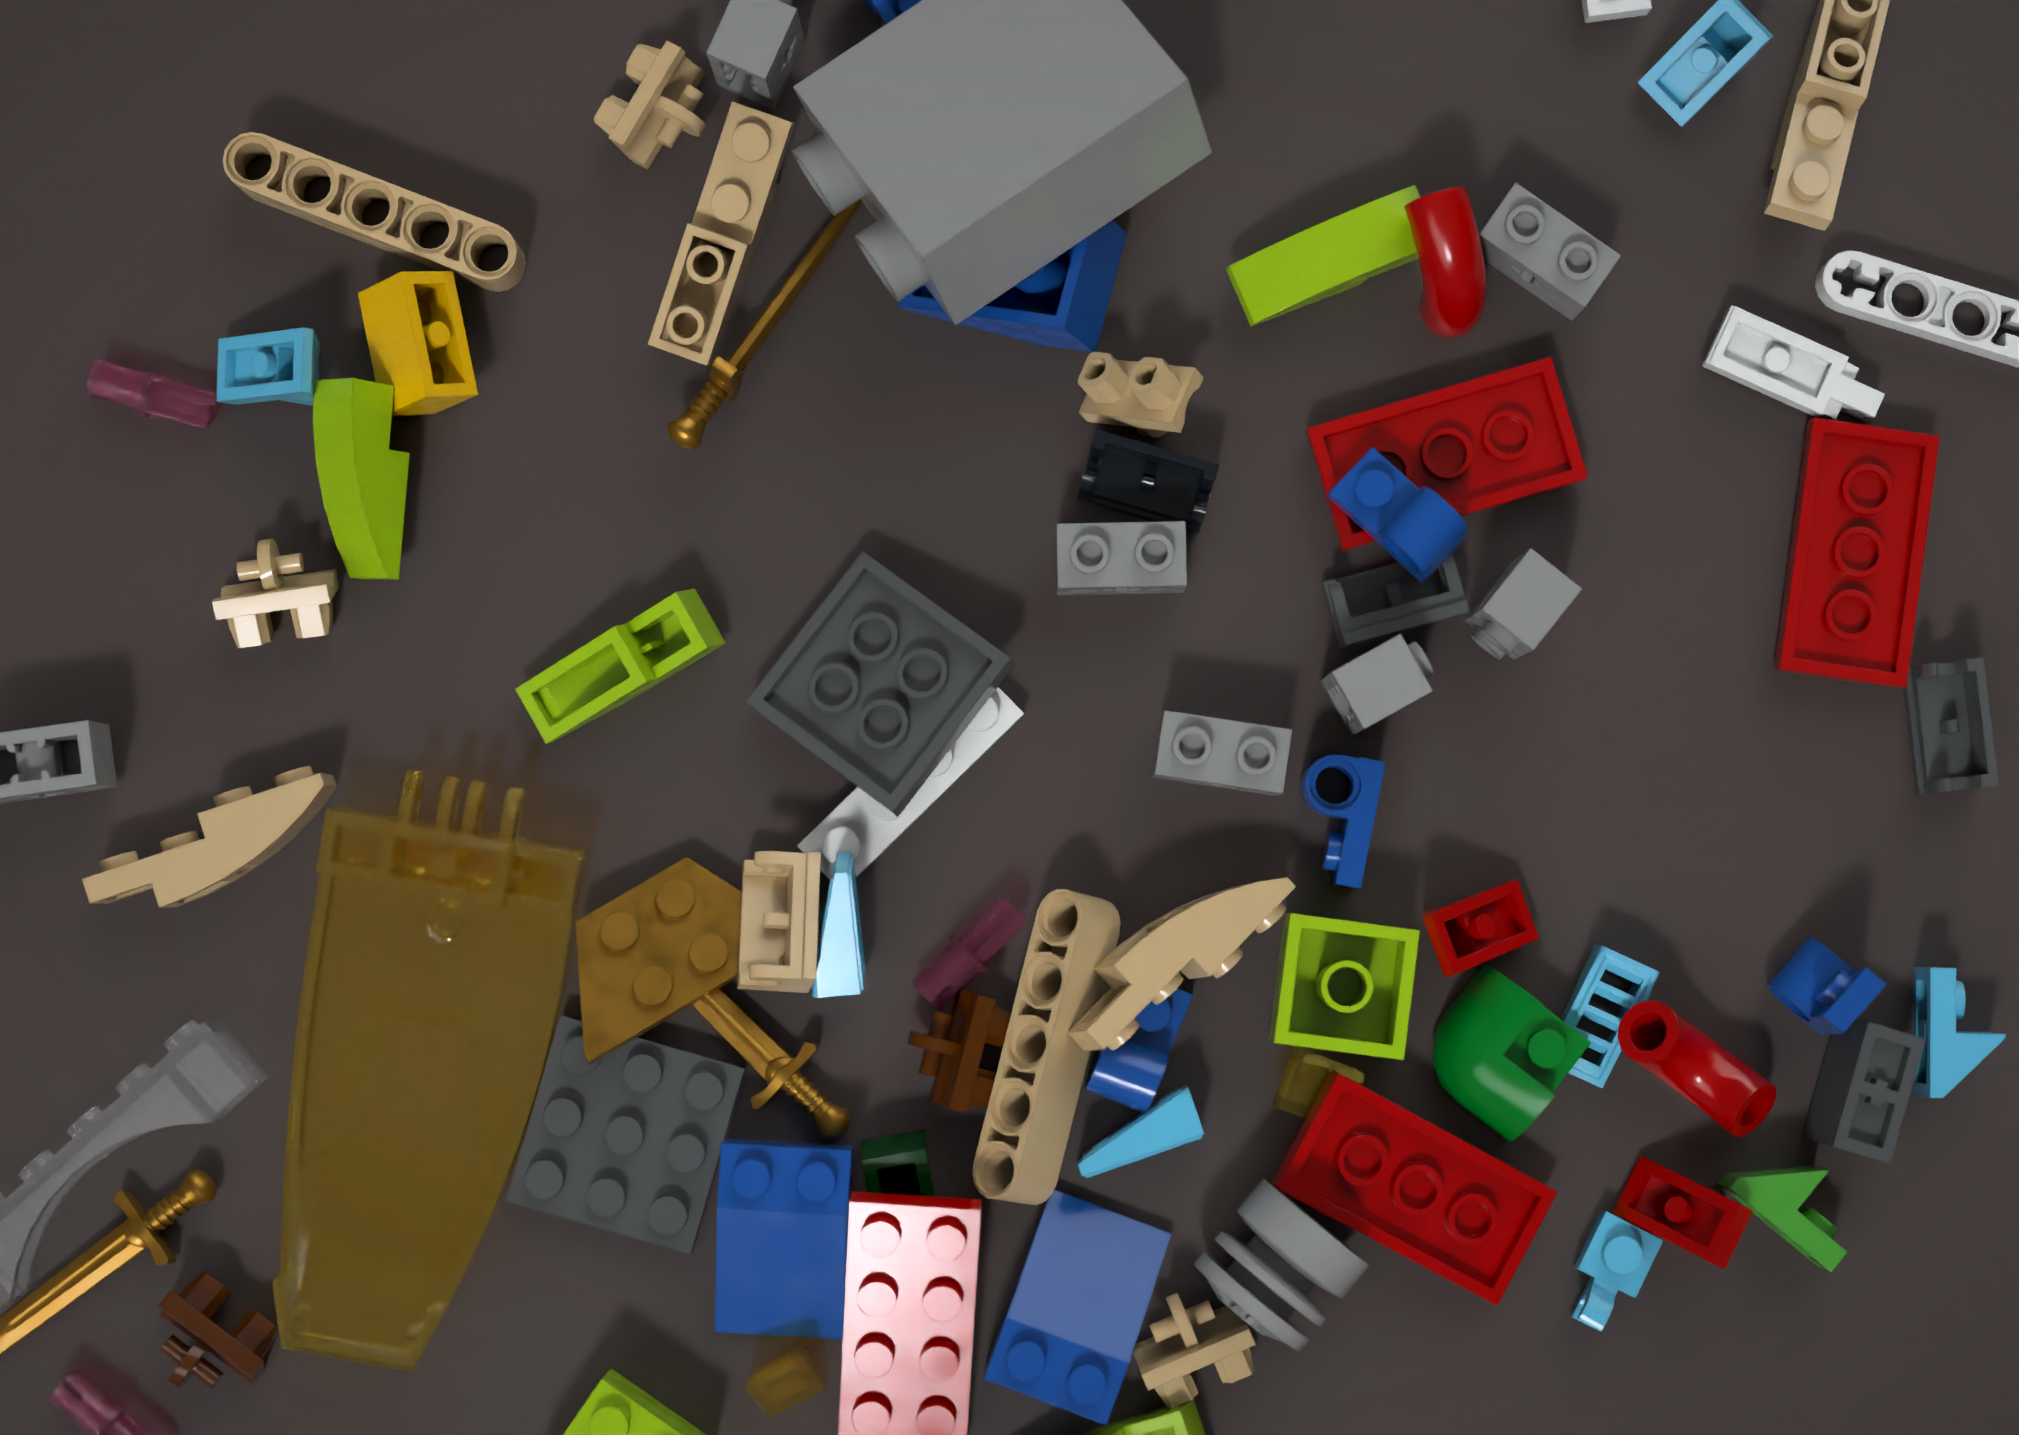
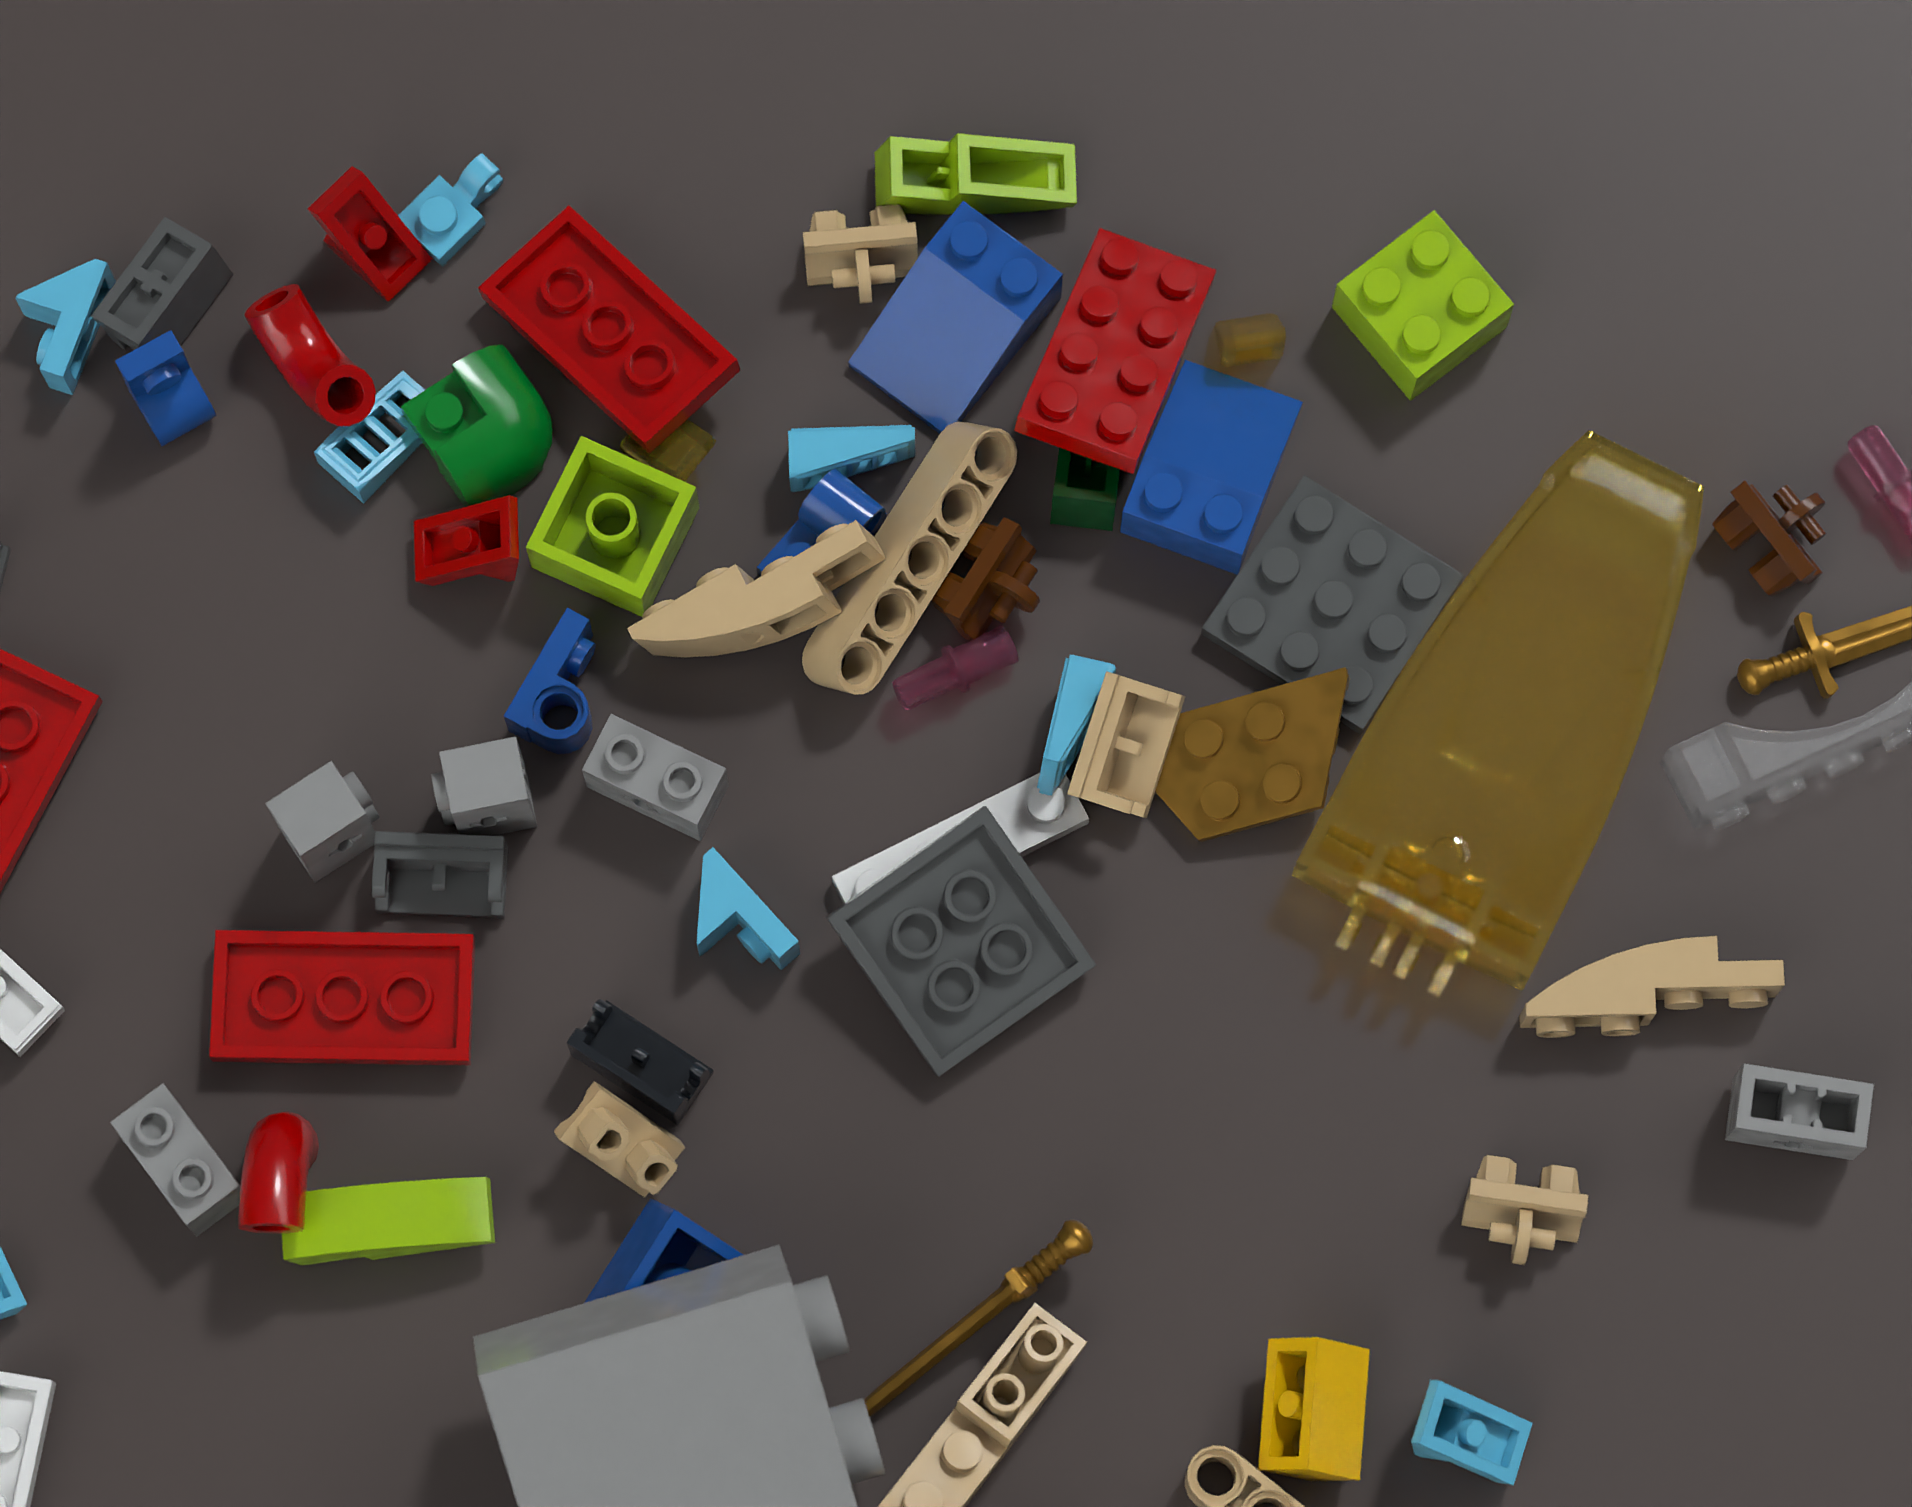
camera: 165 degrees left, 10 degrees down
clear pink axle [86,358,218,429] -> none
lime slope [313,378,410,580] -> none
lime slope [515,588,726,744] -> none
pearl gold sword [692,988,851,1140] -> none
light grey brick [1056,521,1187,595] -> none
light grey wheel [1194,1178,1369,1352] -> none
blue plate [1328,447,1467,584] -> none
bright green slope [1717,1165,1847,1272] -> none
none -> medium azure slope [697,847,800,970]

